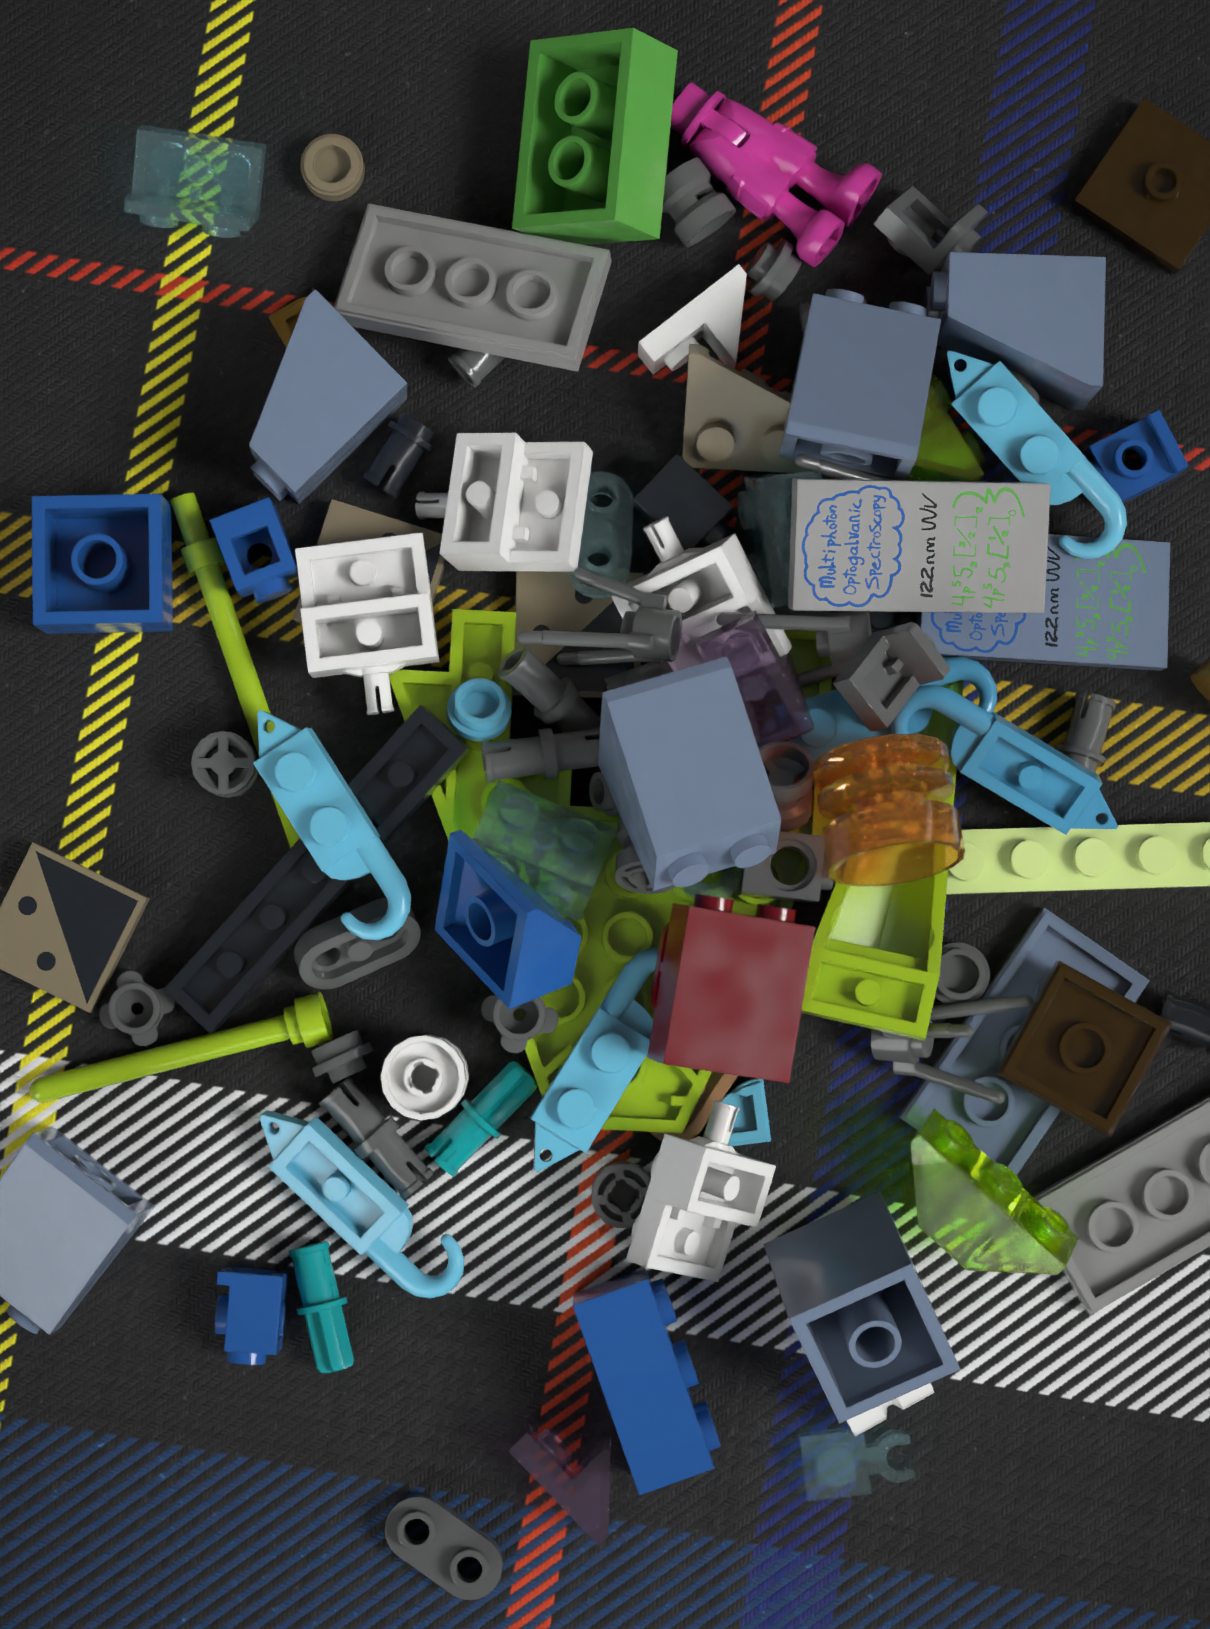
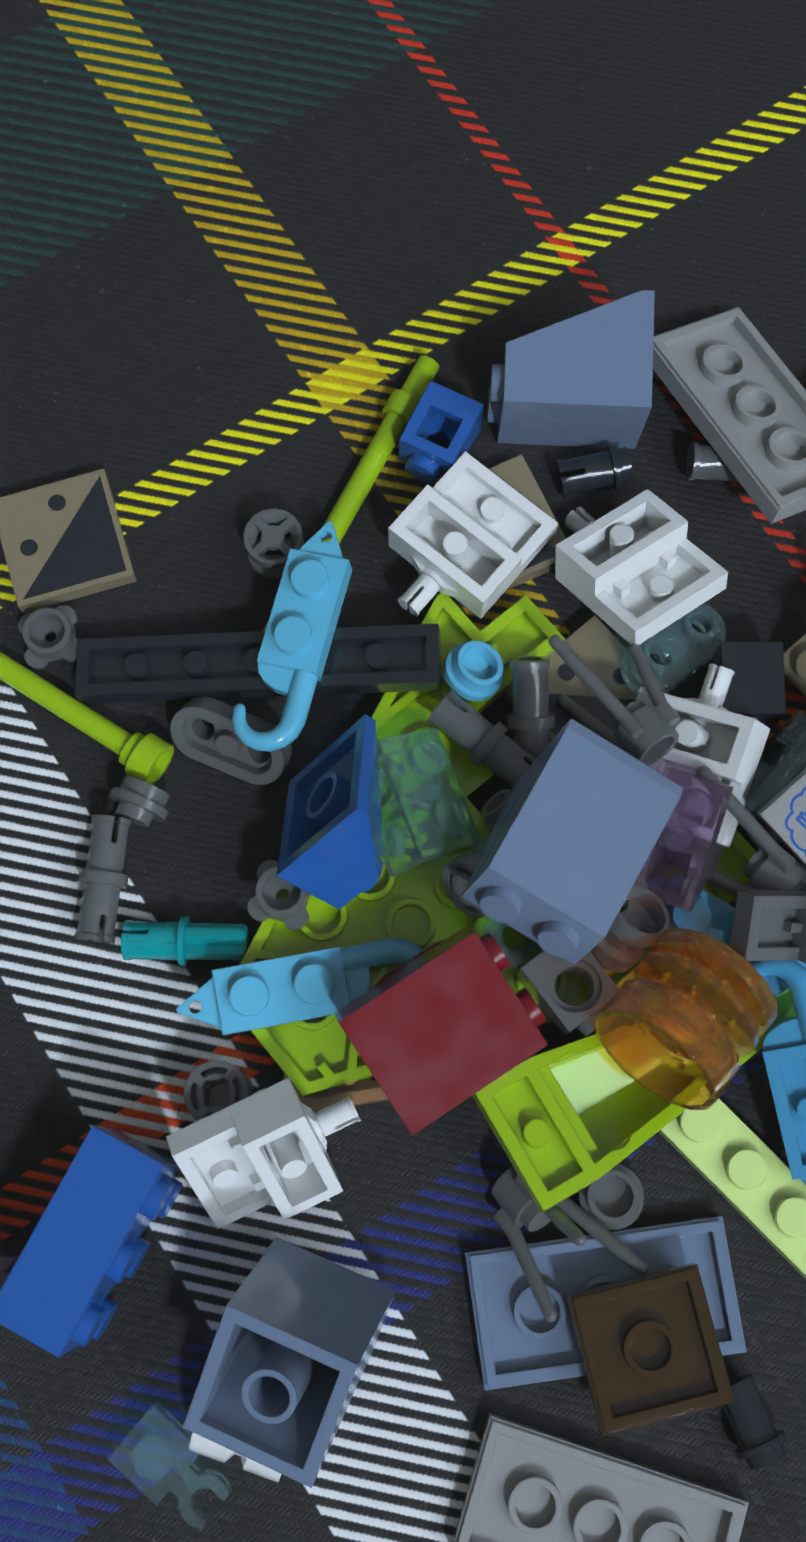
camera: 50 degrees right, 10 degrees down
blue brick [32,494,173,634] -> none
clear light blue bracket [124,125,267,238] -> none
medium azure plate [259,1110,464,1299] -> none
dark tan tile [301,134,365,201] -> none
white wheel [381,1034,469,1120] -> none
medium azure tile [721,1078,771,1146] -> none
clear neon green slope [911,1108,1079,1275] -> none

